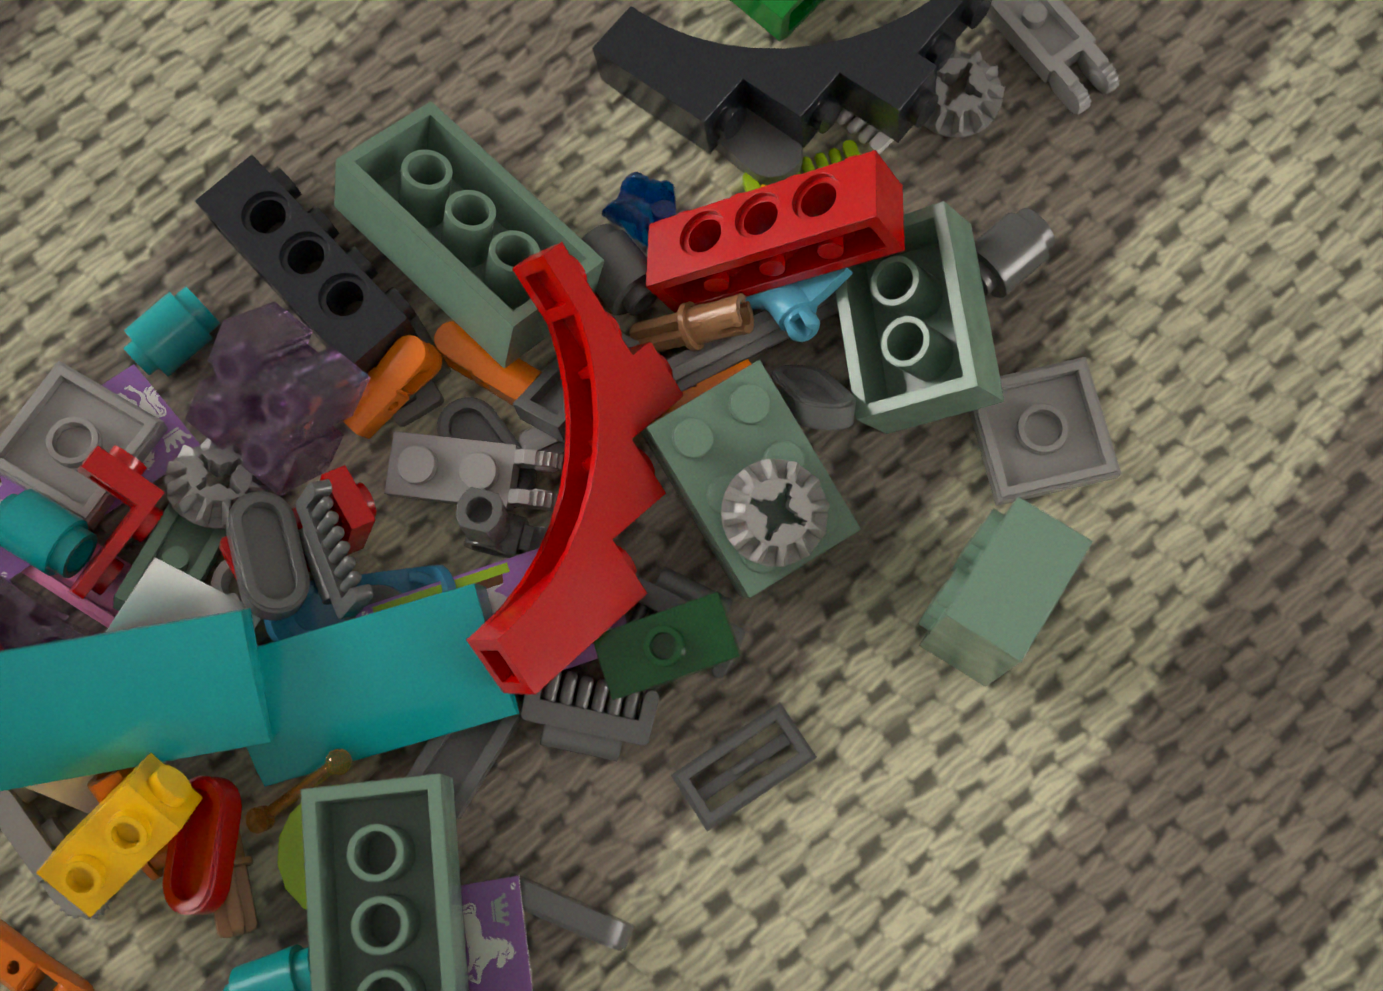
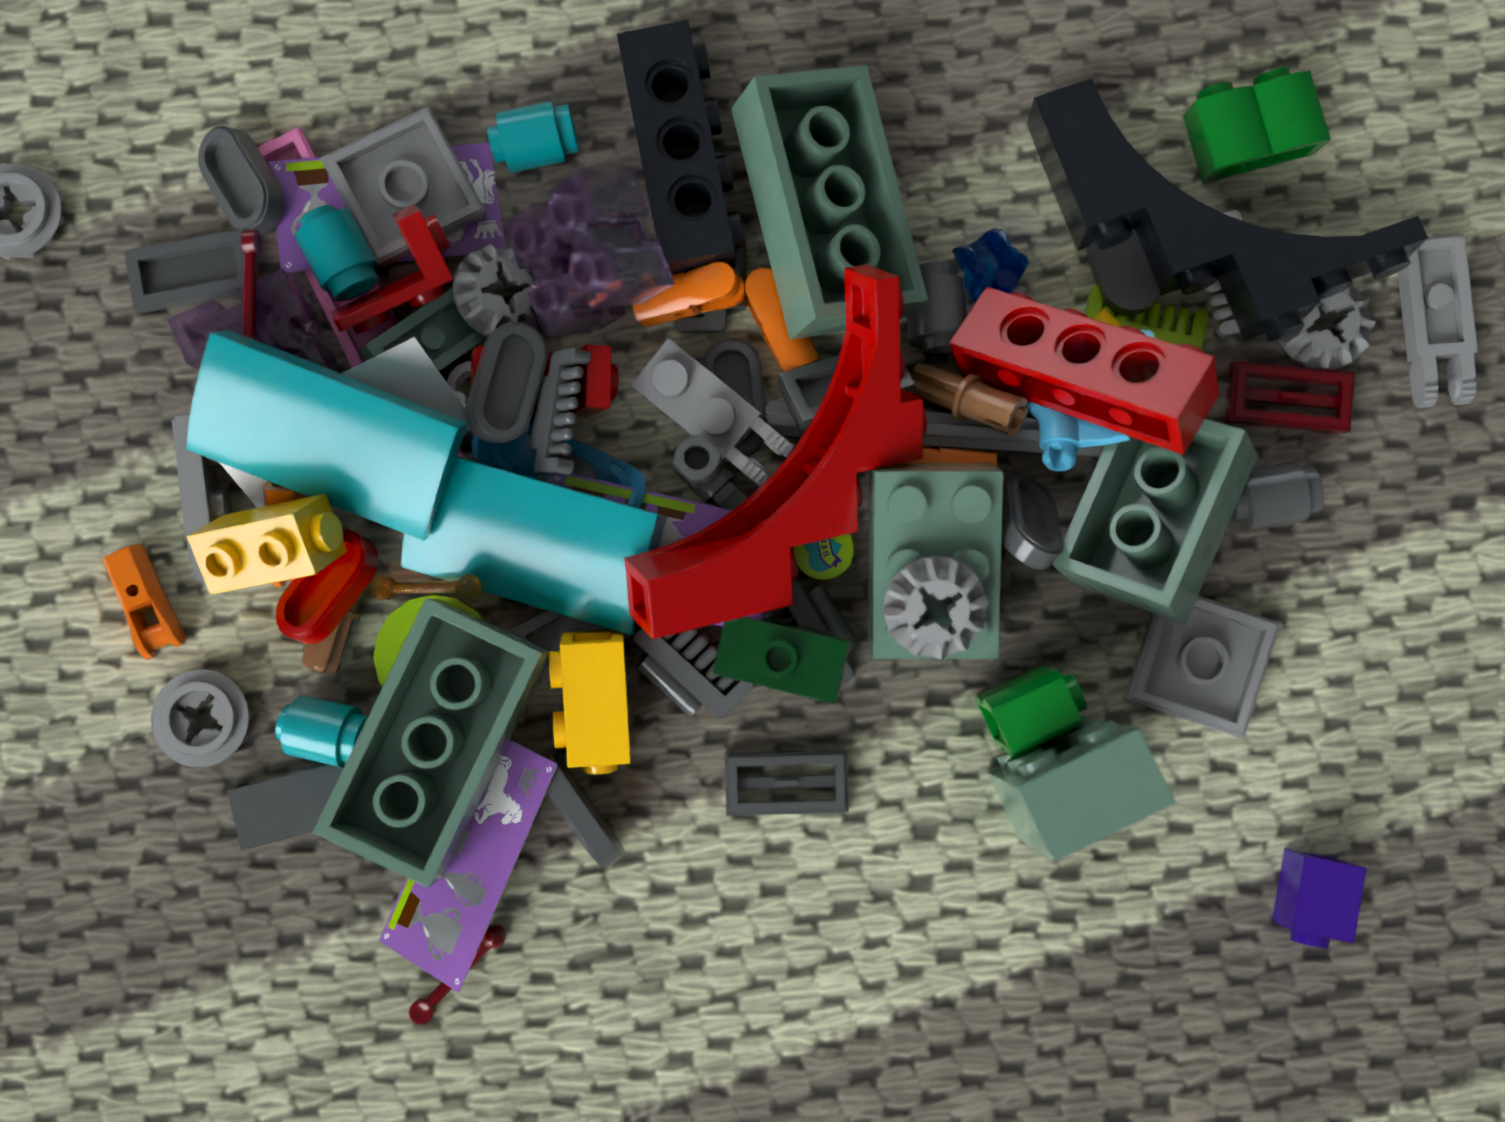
camera: 30 degrees right, 10 degrees up
none -> yellow brick [549,630,630,775]
none -> lime tile [793,534,854,581]
none -> green brick [975,665,1087,757]
none -> dark red tile [1225,361,1355,434]
none -> dark purple brick [1272,849,1367,949]

